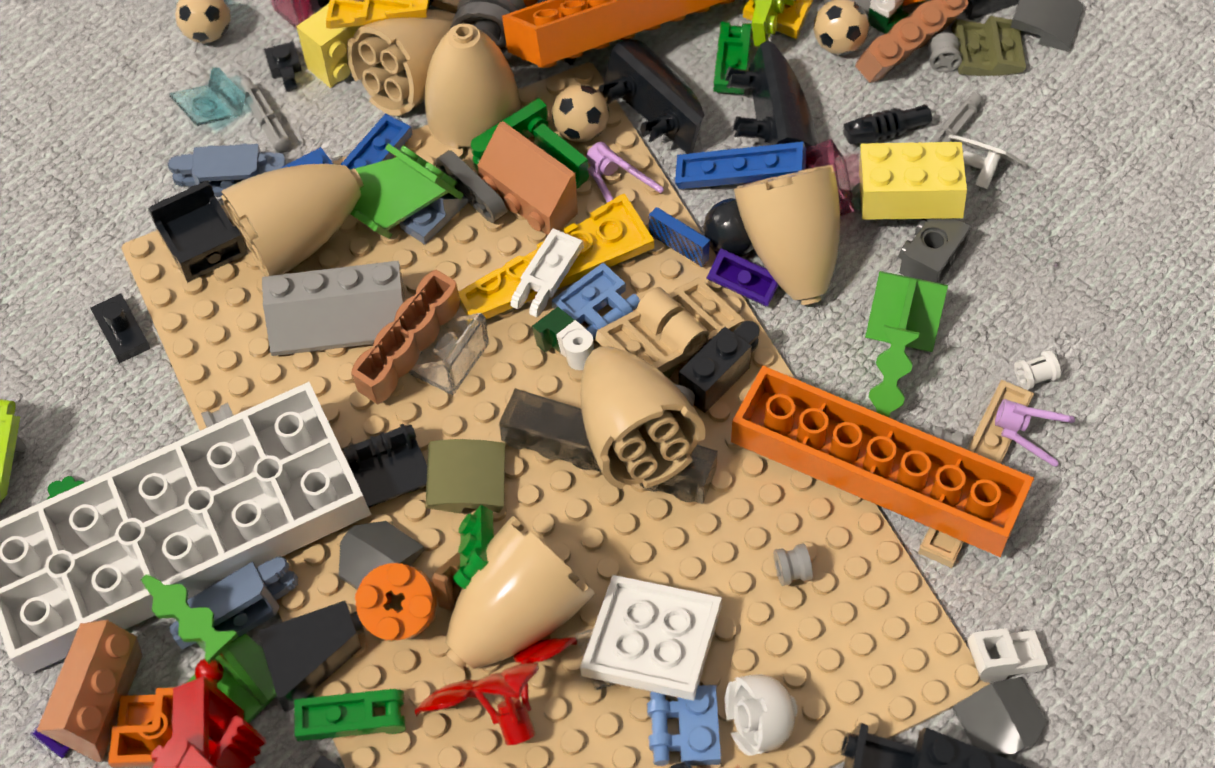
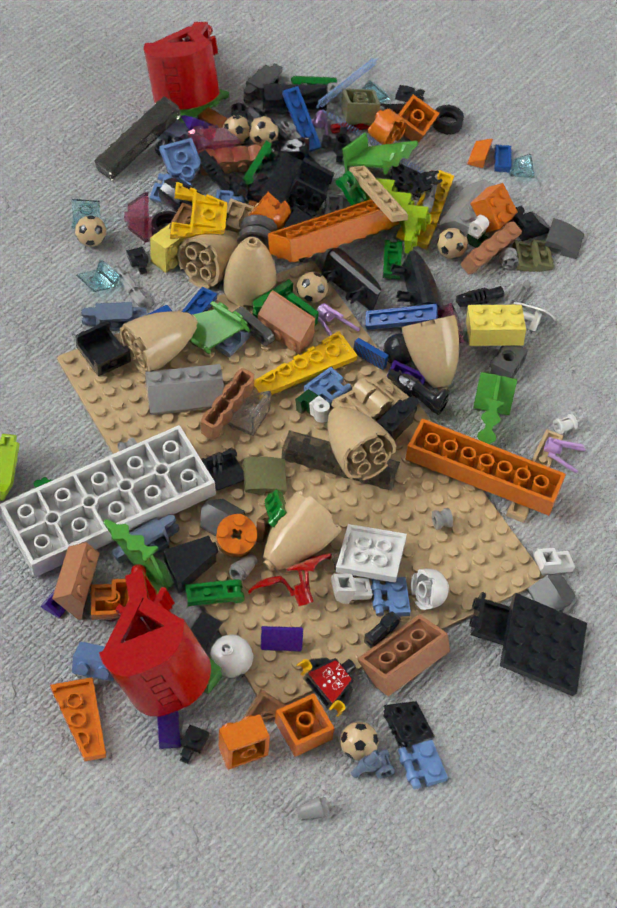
camera: 10 degrees left, 5 degrees down
black tile [90,293,151,364] -> none
white hinge [510,228,584,317] -> none
none -> light grey cone [229,554,258,581]
none -> white brick [331,574,373,604]
none -> black piece [387,369,450,415]

